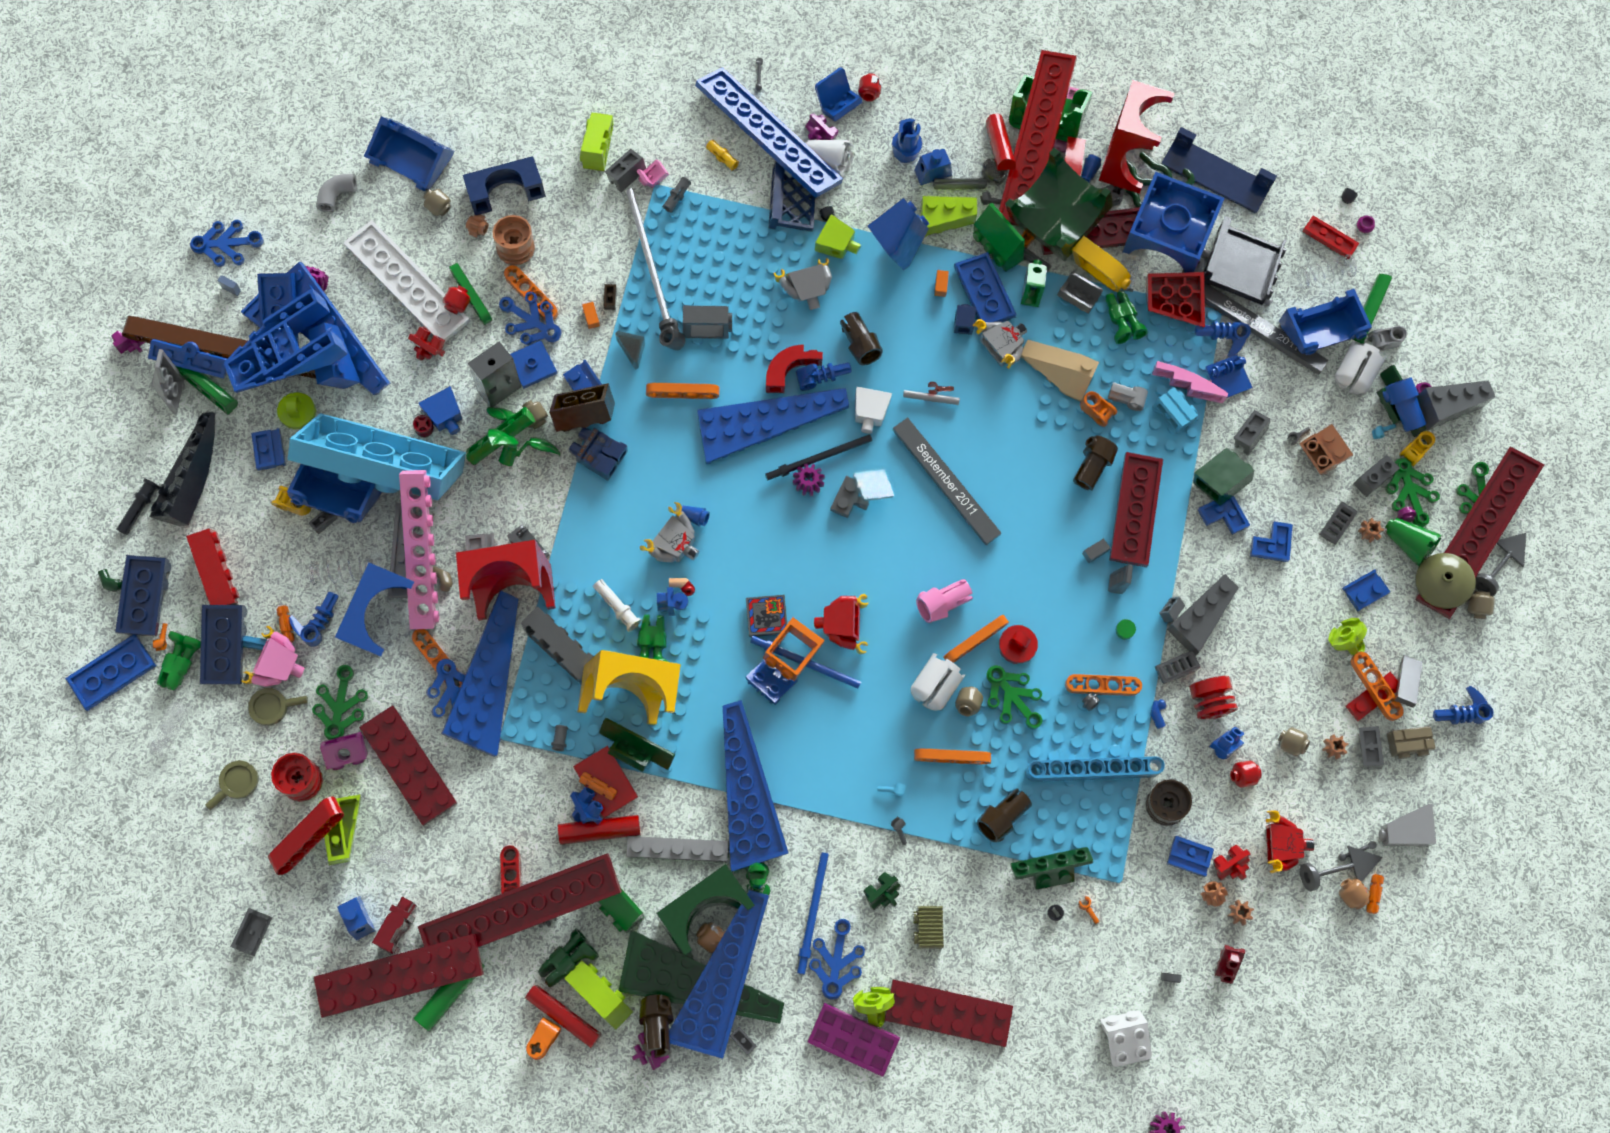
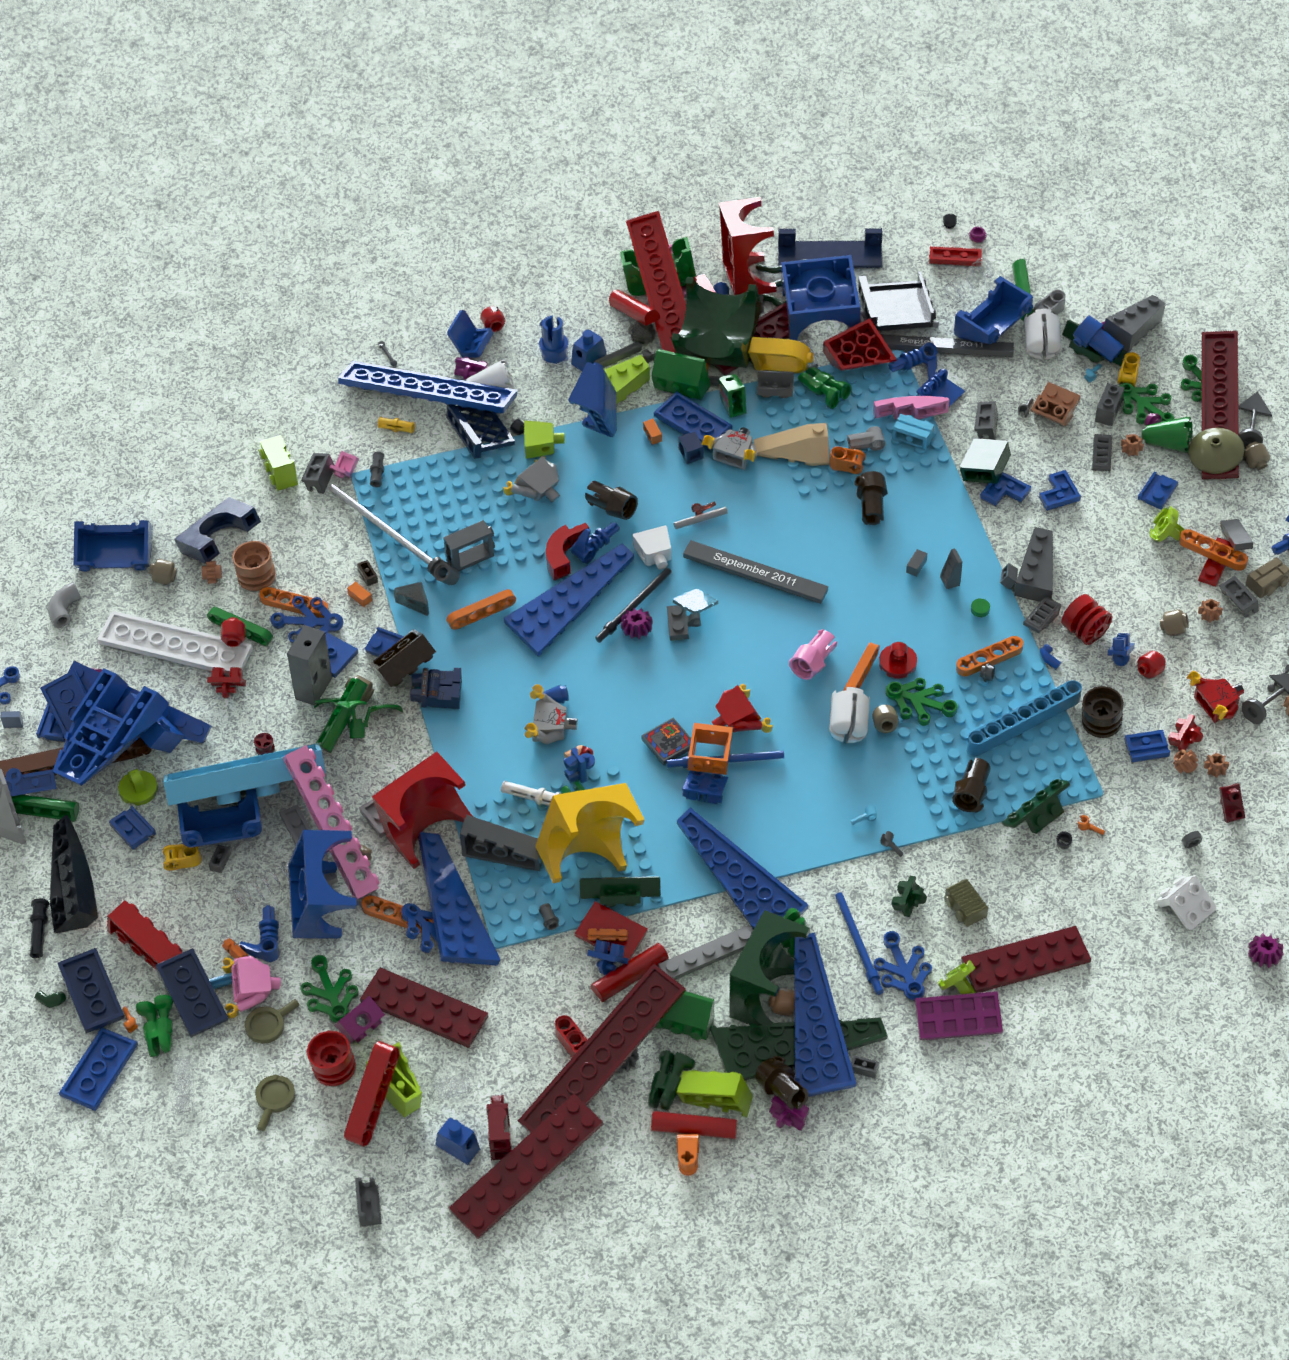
camera: 20 degrees left, 20 degrees down
green brick [414,963,485,1032] -> none
blue torso [418,386,463,435] -> none
orange beam [914,748,991,765] -> none
dark red plate [1109,452,1163,567] -> none

